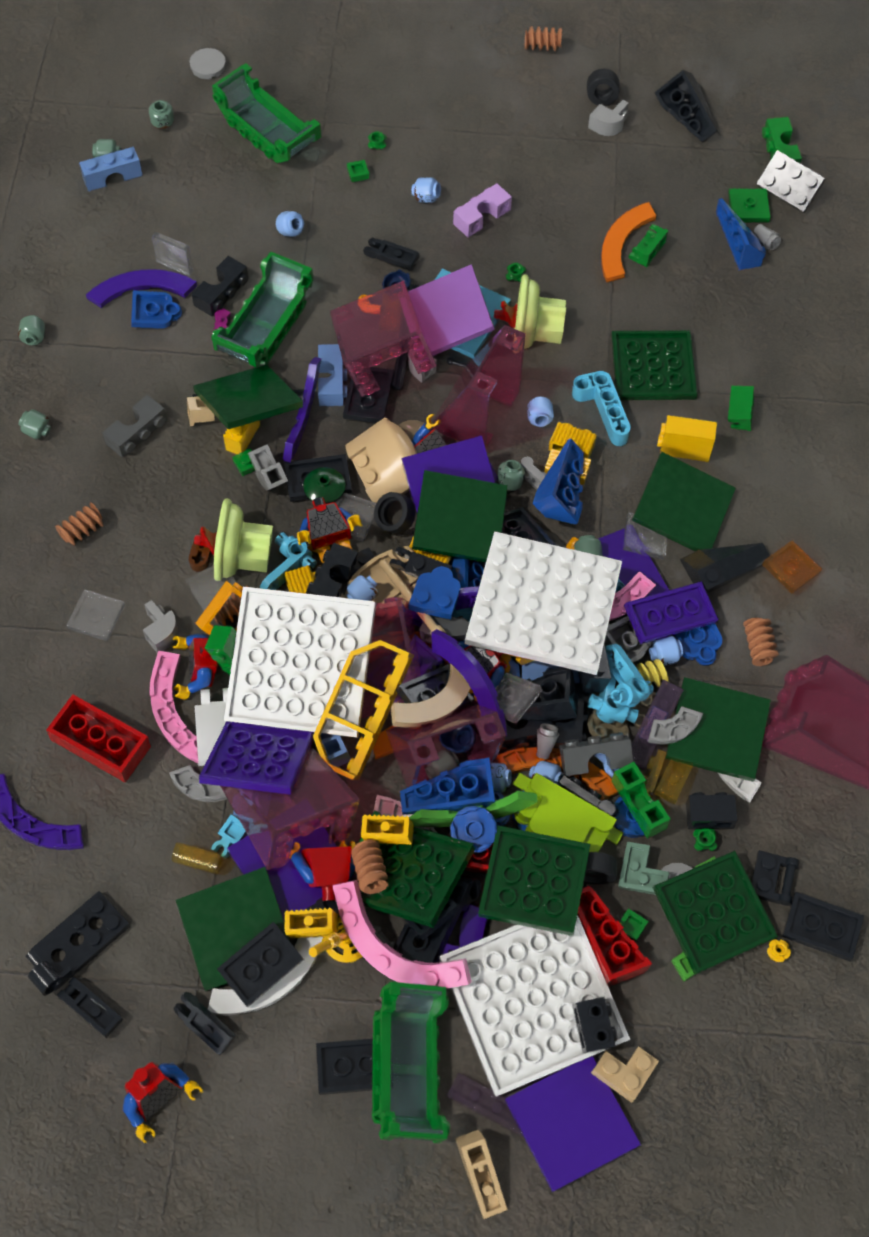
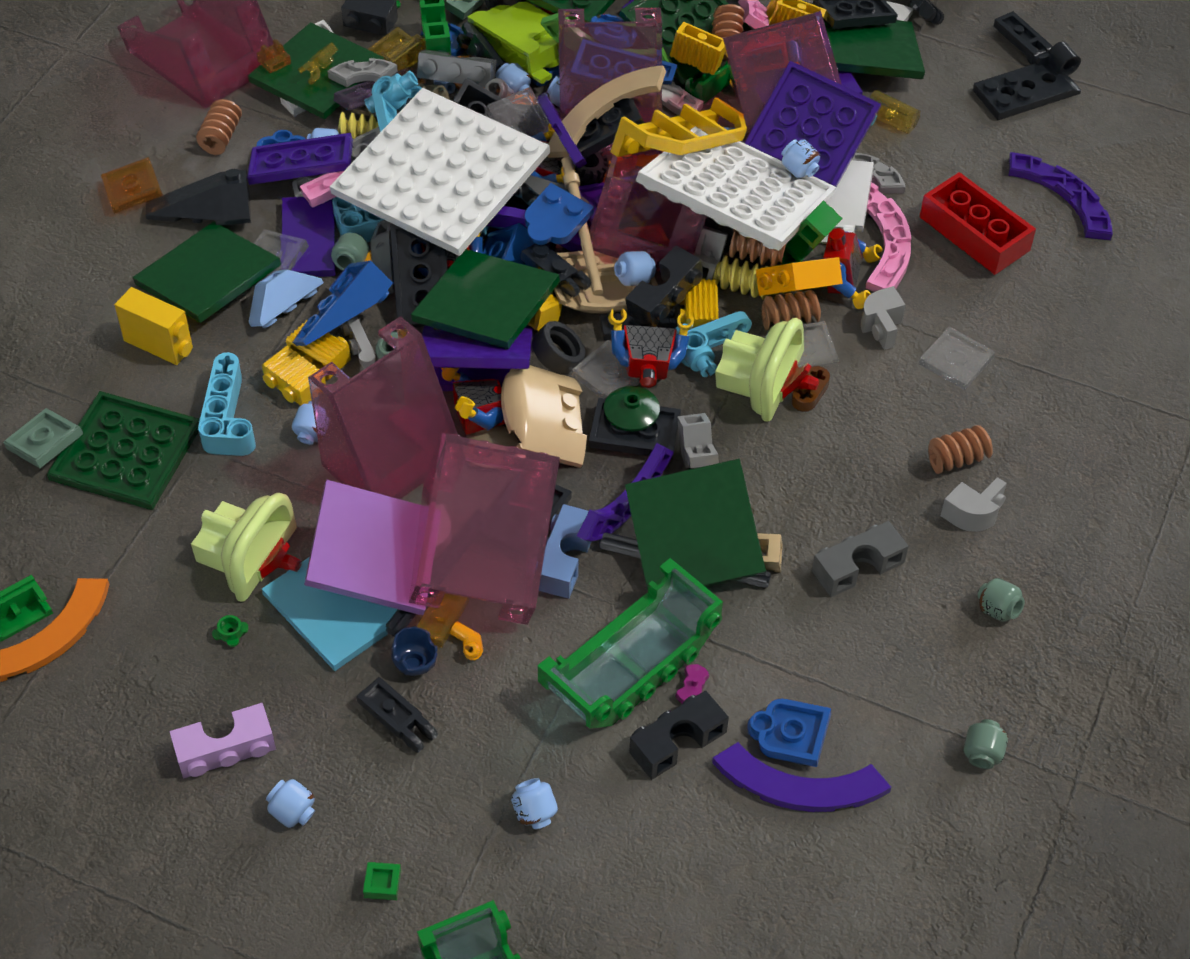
camera: 160 degrees left, 10 degrees down
clear tile [152,232,193,276] -> none
green plate [368,131,386,149] -> none
green hinge [728,386,755,431] -> none
none -> sand green plate [3,408,83,468]
none -> light blue slope [249,270,324,328]
none -> clear orange tile [256,39,291,73]
none -> clear yellow plate [298,42,338,85]
none -> light blue head [781,139,820,178]
none -> light grey brick [940,477,1007,531]

